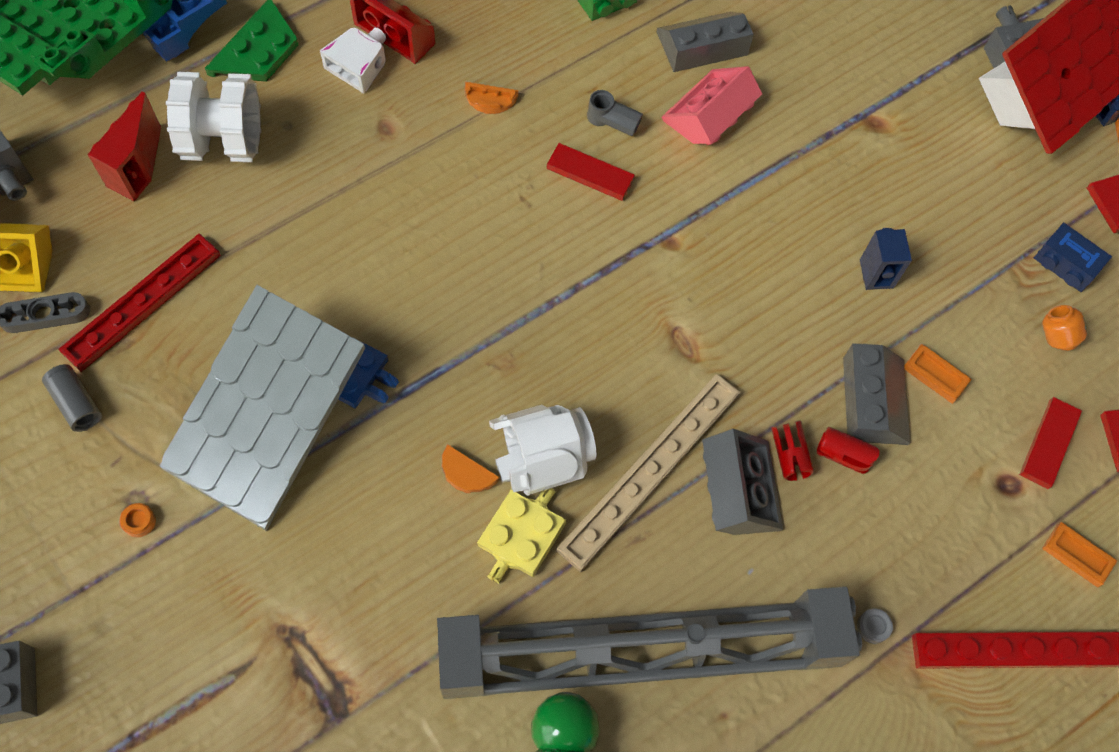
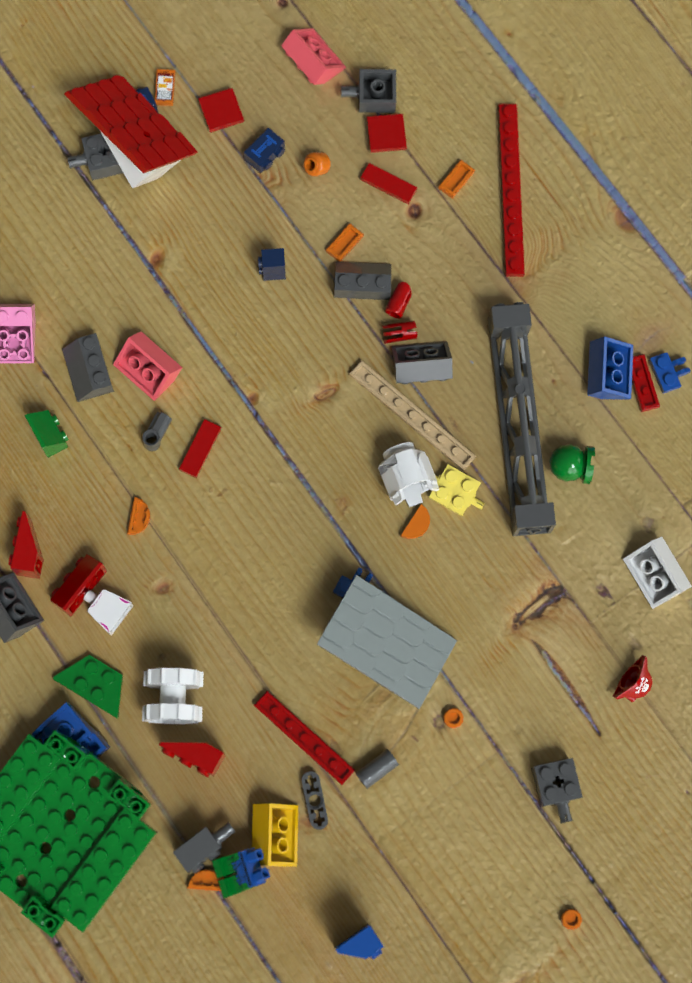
camera: 90 degrees left, 10 degrees up
light grey tile [857,609,893,644] -> none

